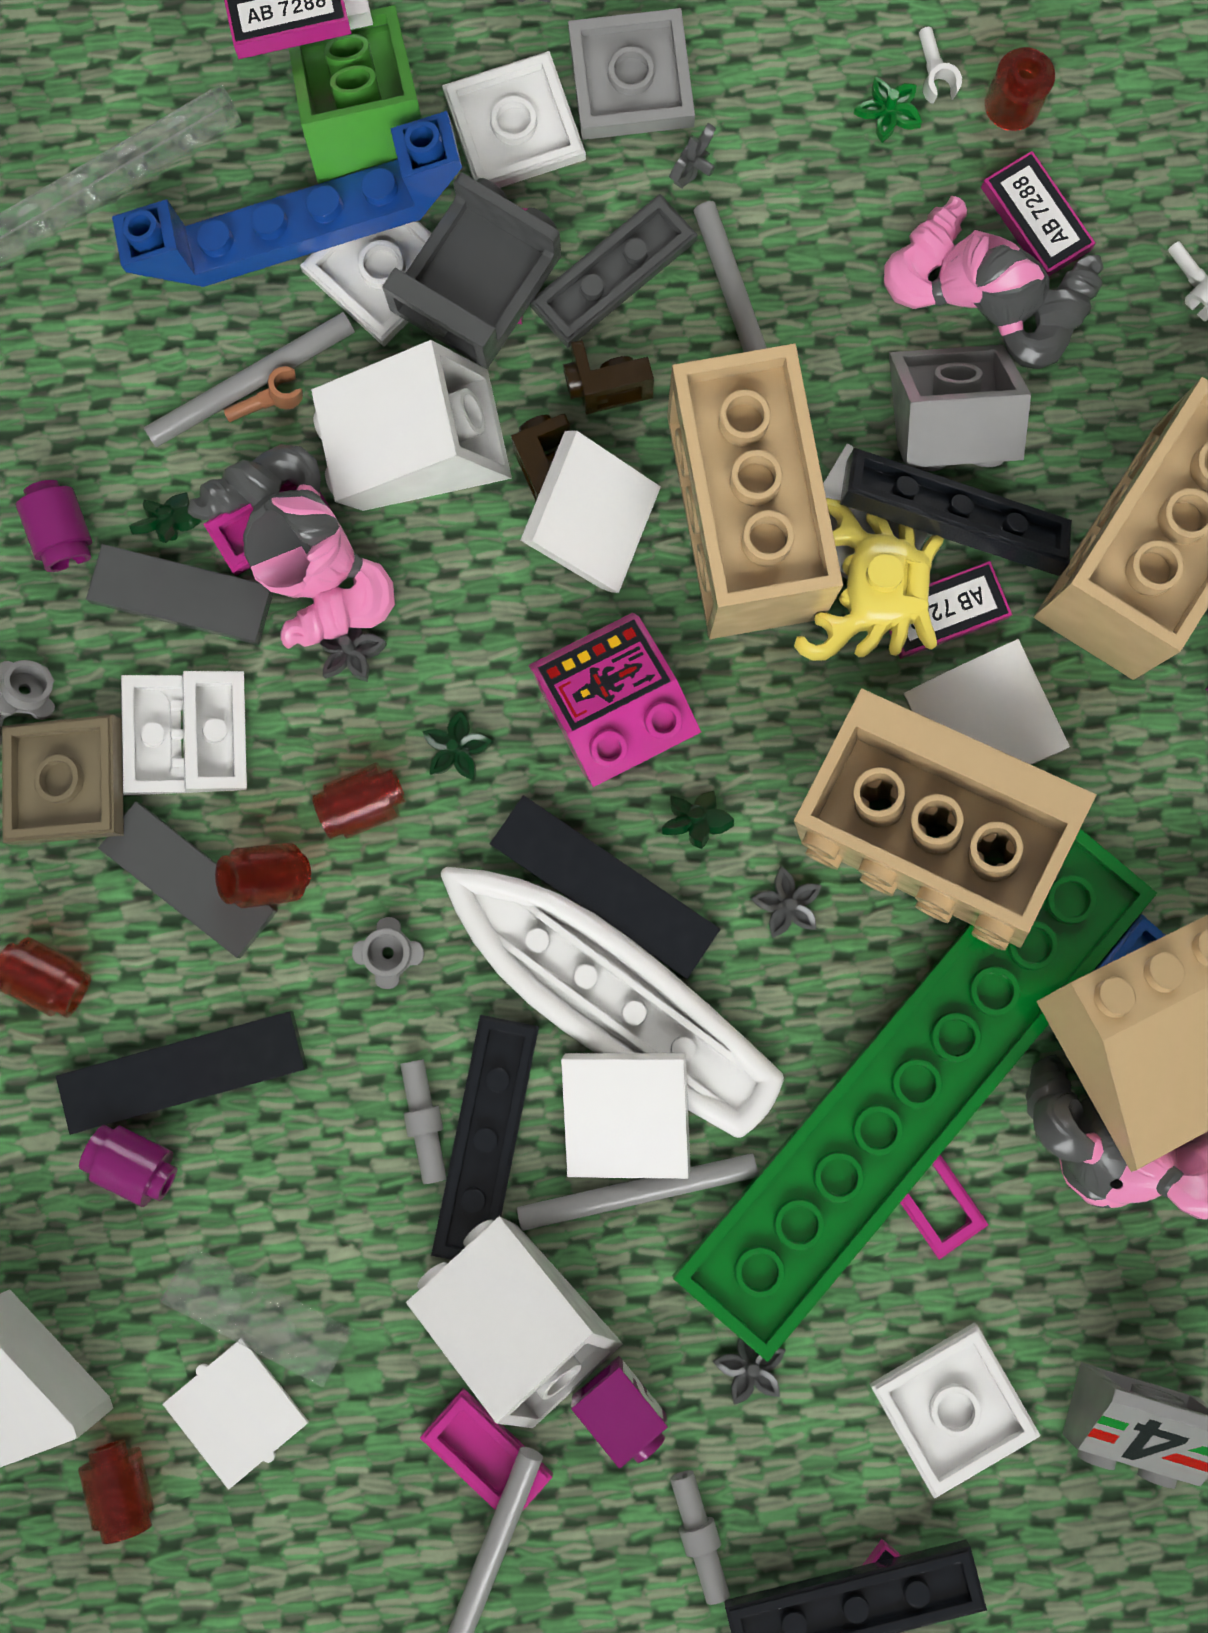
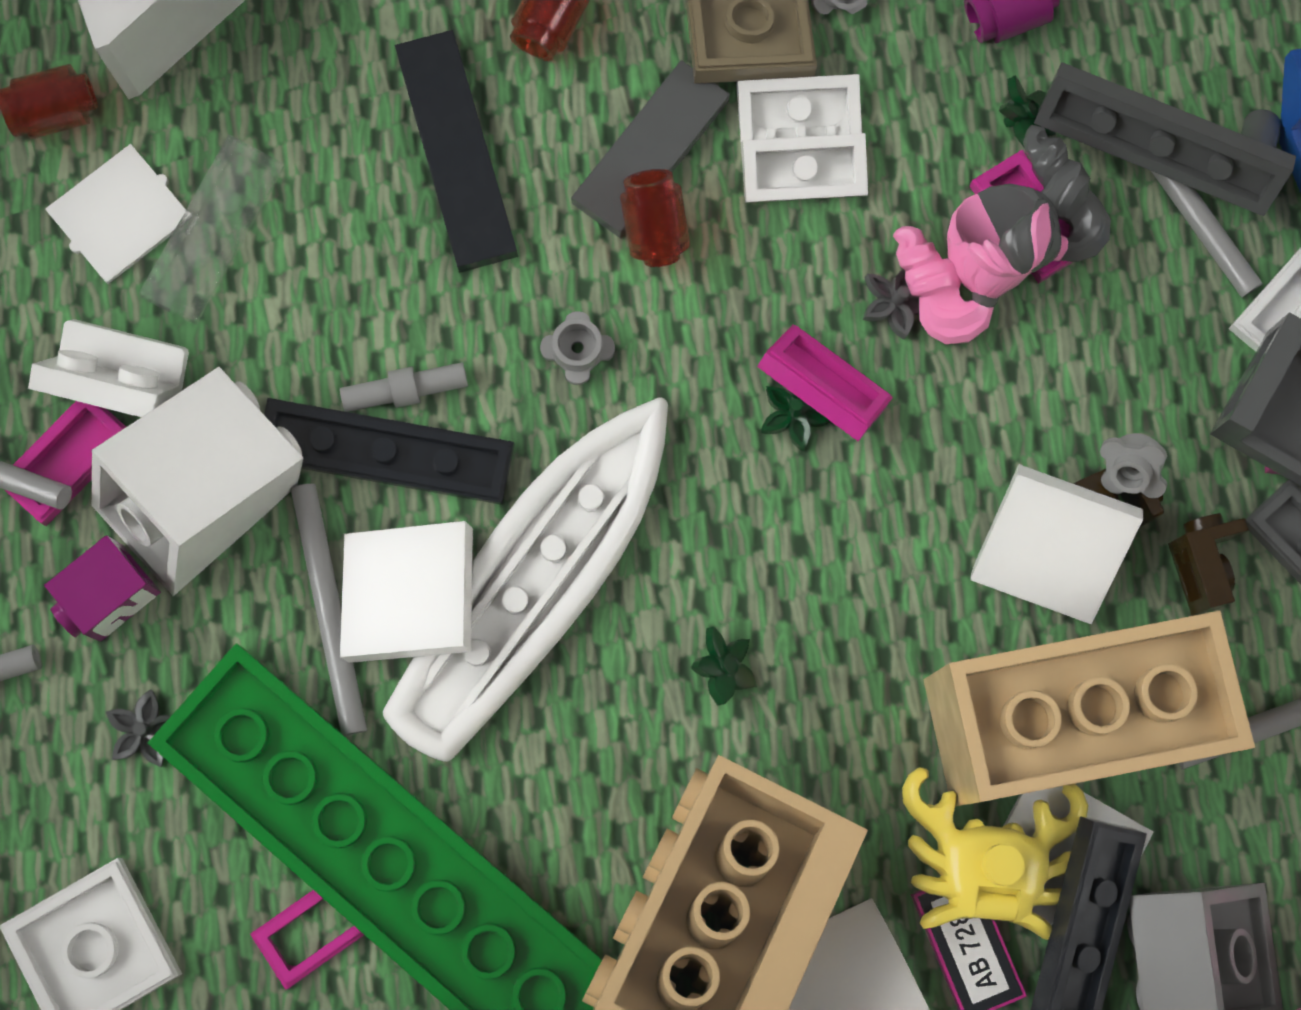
camera: 85 degrees right, 5 degrees down
magenta brick [79,1125,178,1207] -> none
dark grey tile [86,544,274,645] -> none
nougat hand [223,366,303,422] -> none
white slope [311,340,512,511] -> none
clear red brick [312,762,406,839] -> none
black tile [490,795,721,979] -> none
dark pink piece [528,612,701,787] -> none
dark grey plant [750,866,822,938] -> none
none -> white bracket [28,319,189,417]
none -> dark pink tile [757,324,893,441]
none -> dark grey piece [1034,62,1296,216]
none -> light grey plate [1100,433,1167,498]

